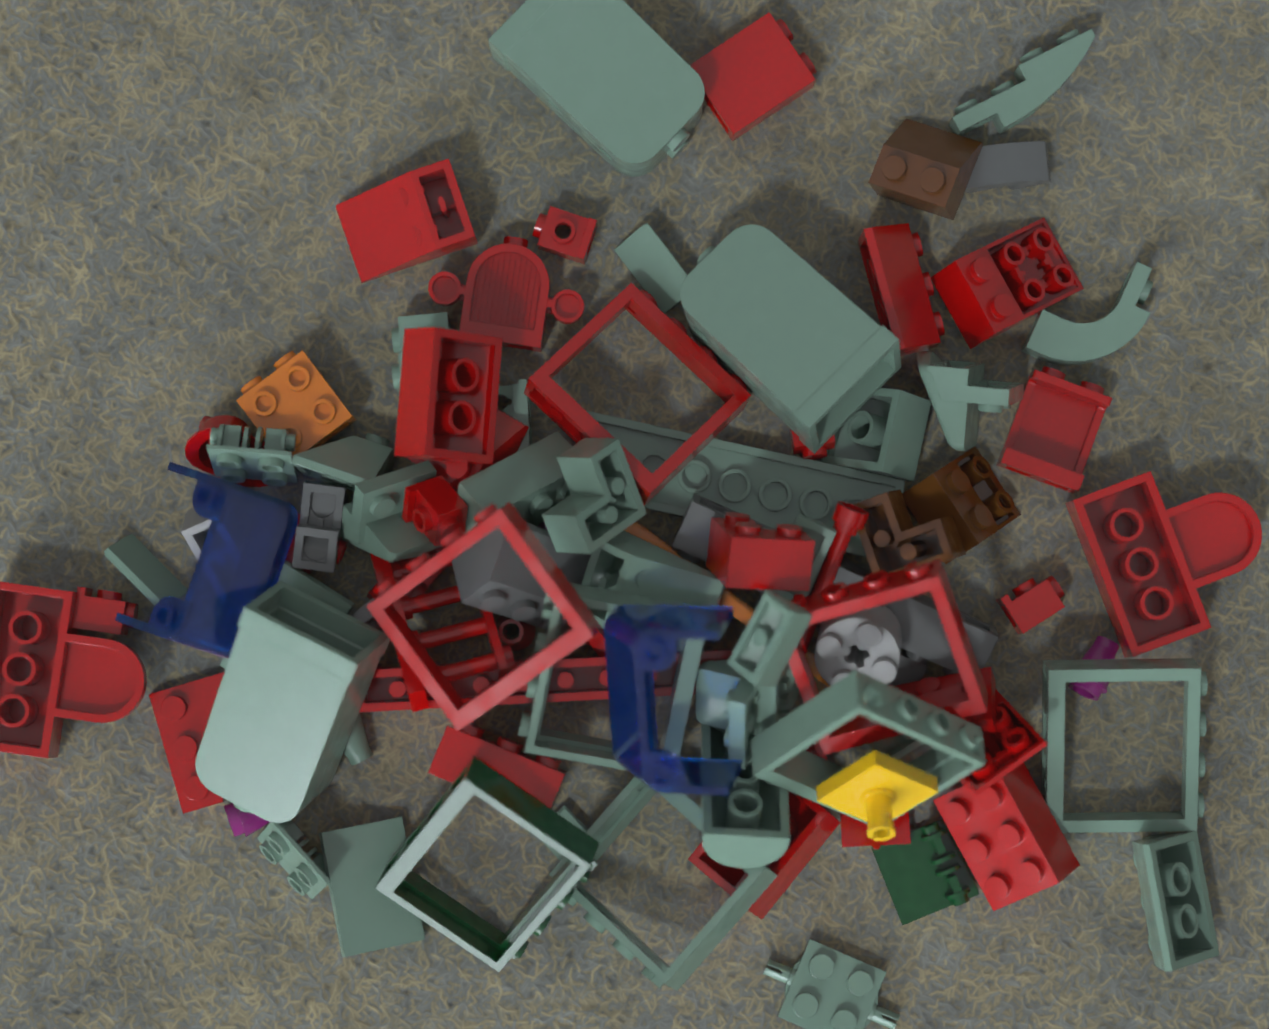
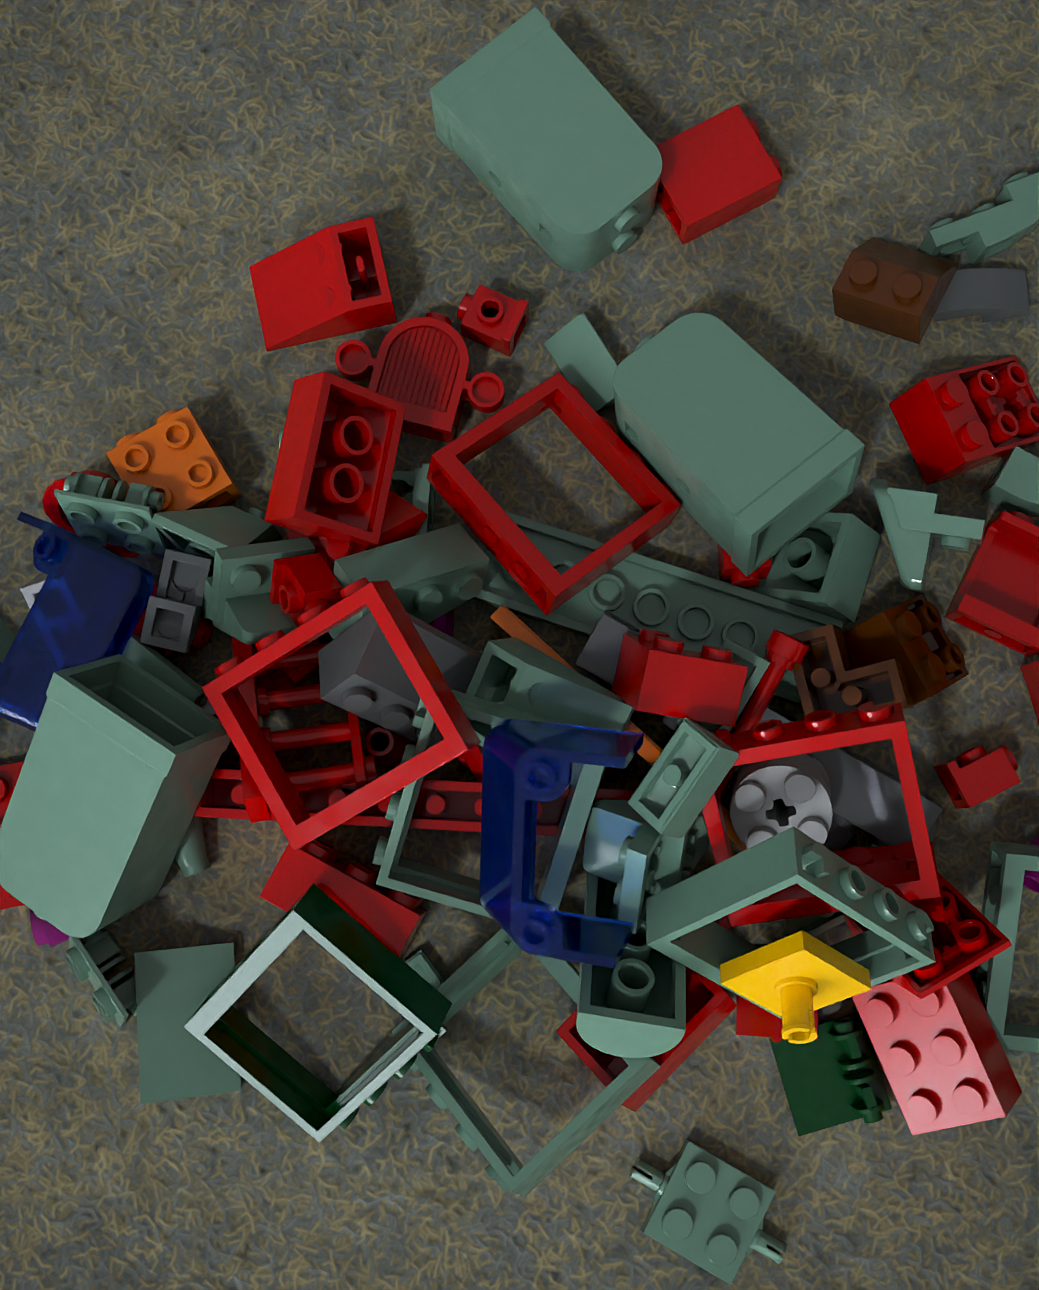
camera: 10 degrees right, 5 degrees down
sand green brick [542,438,647,554] -> none
red slope [858,223,945,356] -> none

